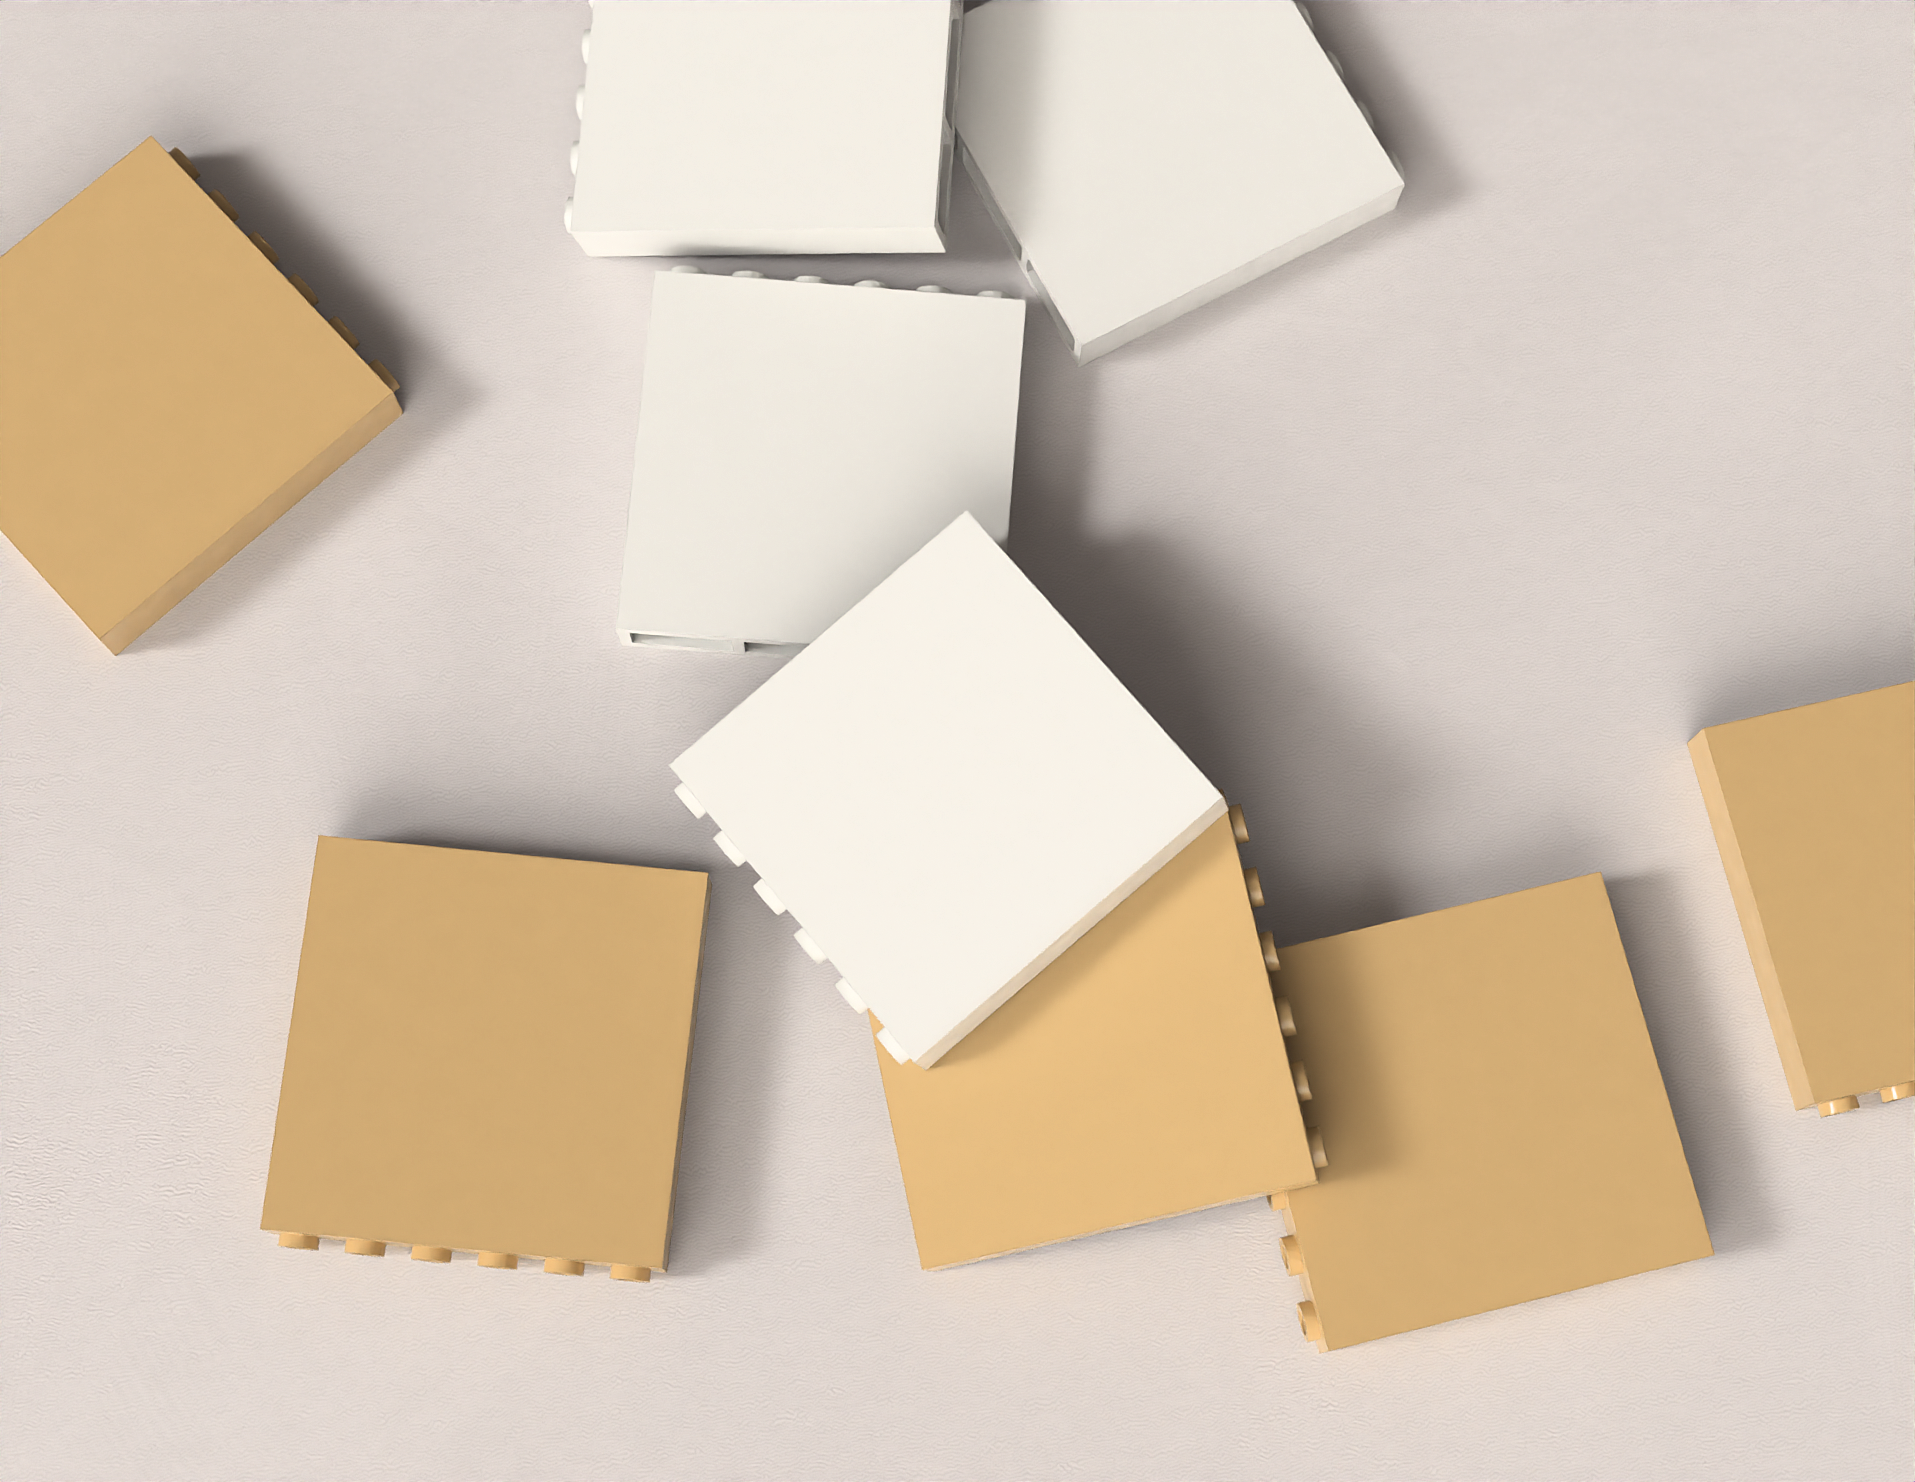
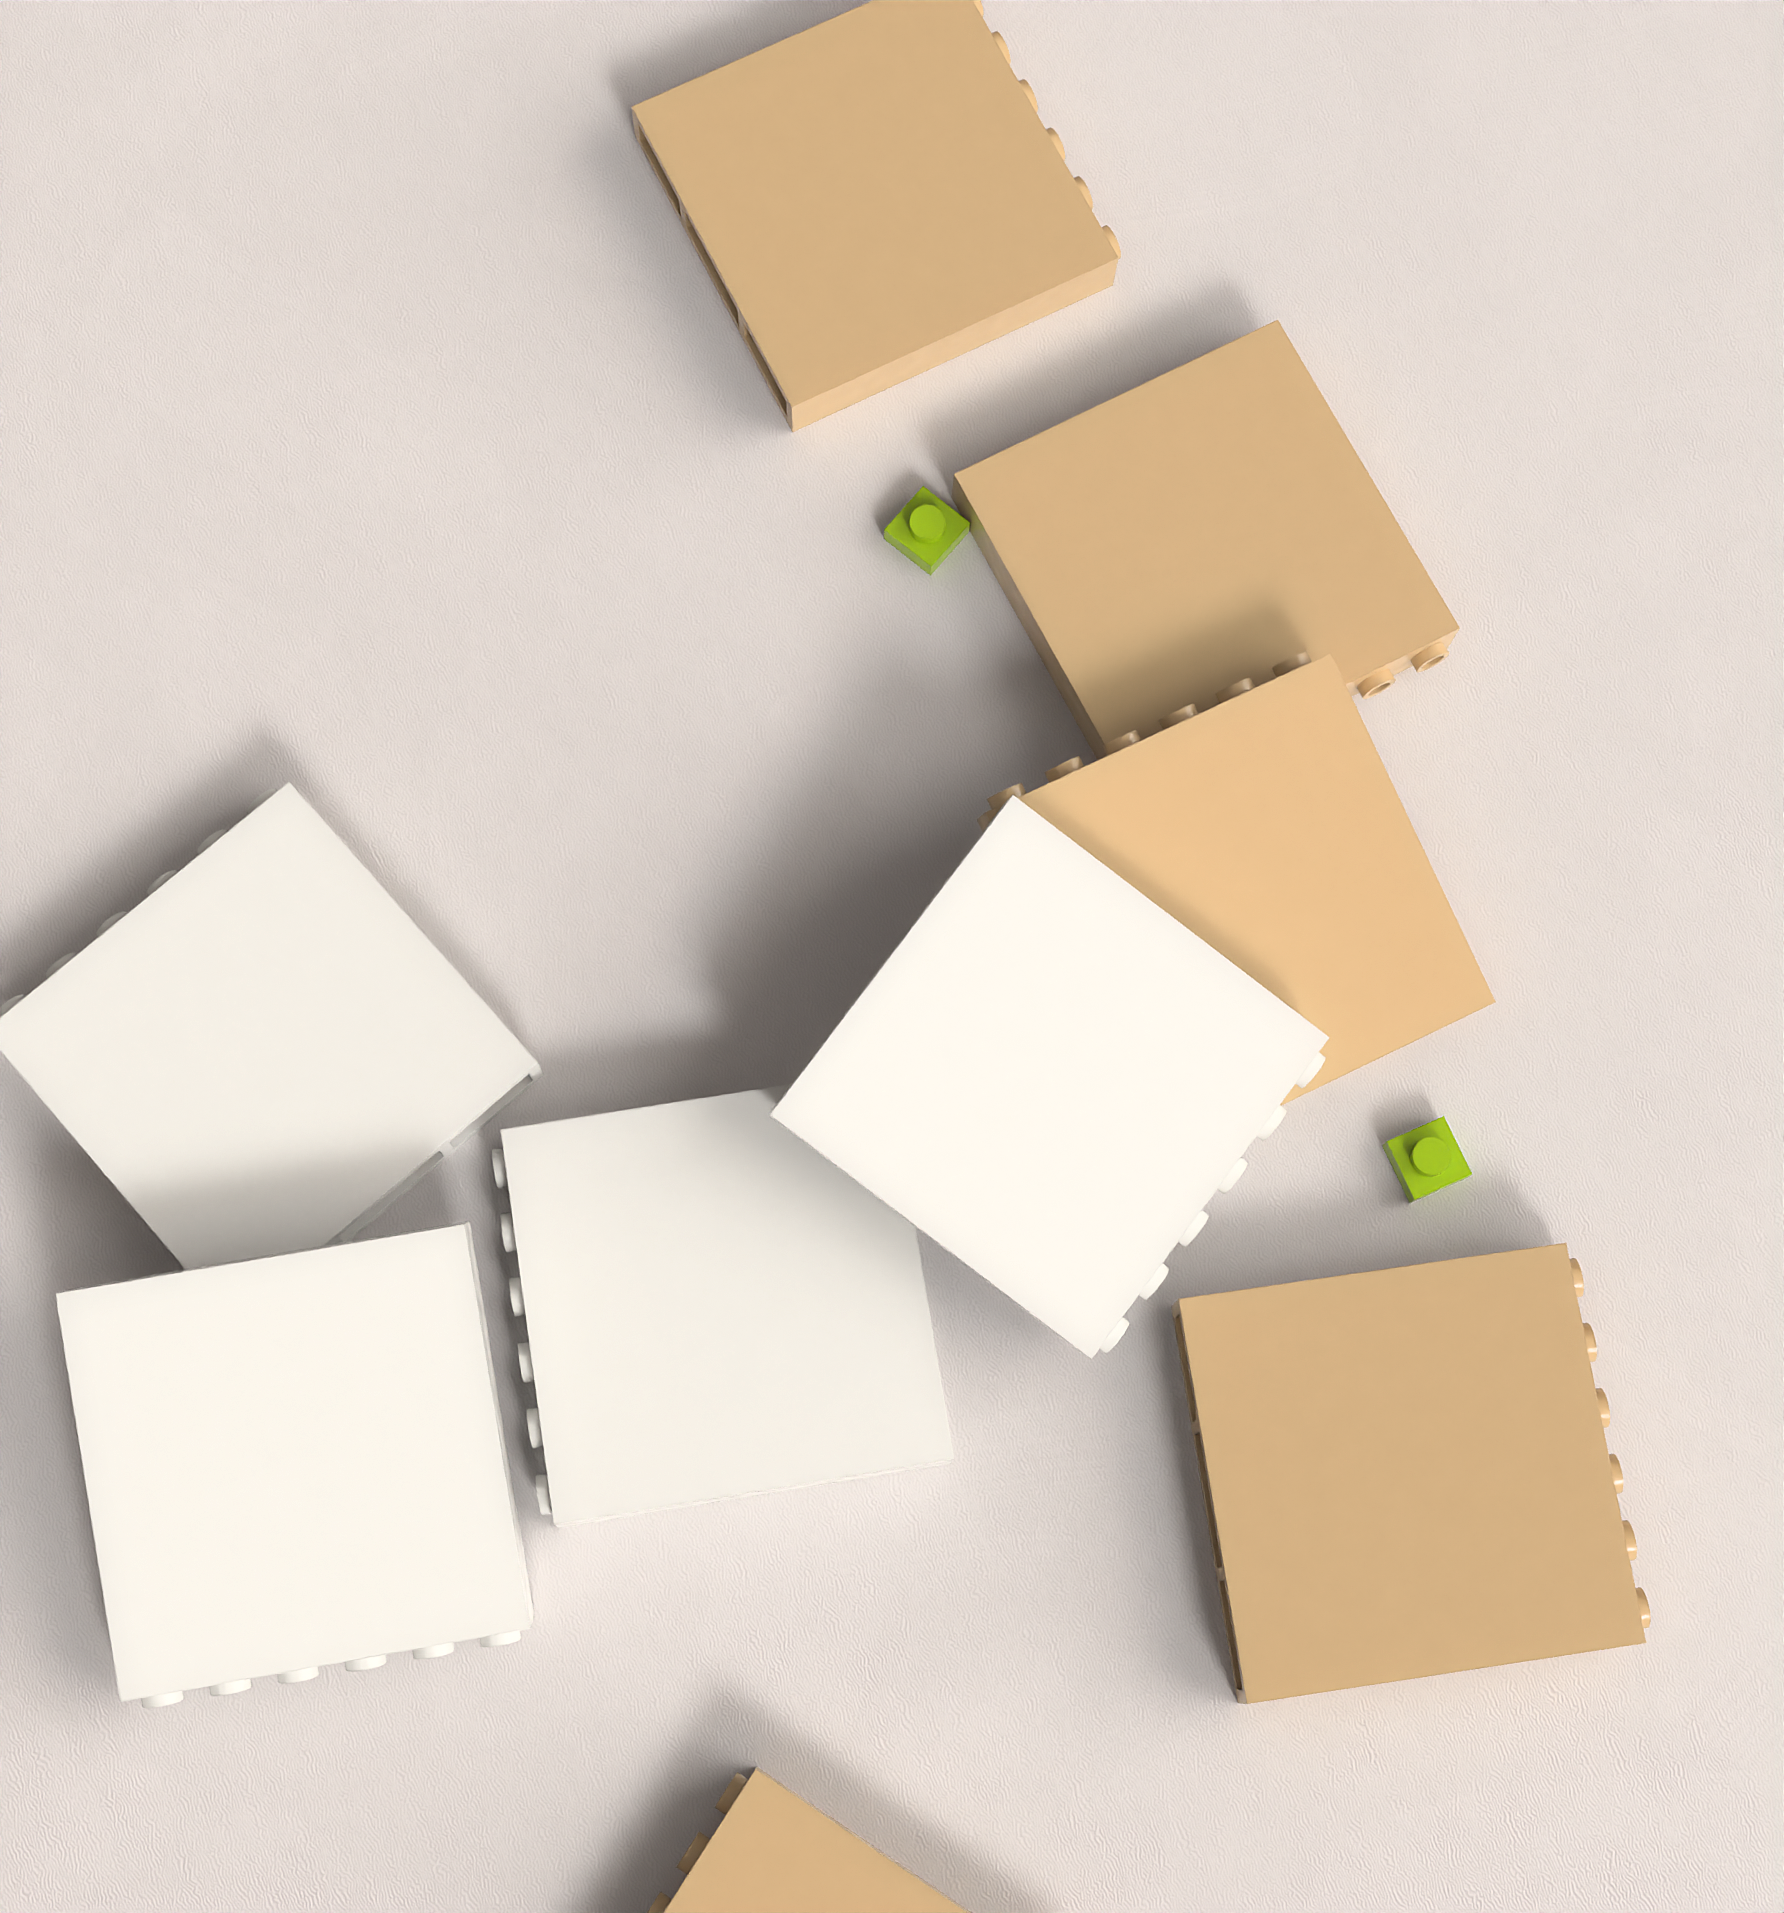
camera: 105 degrees left, 0 degrees up
none -> lime plate [884,486,970,576]
none -> lime plate [1382,1116,1472,1203]

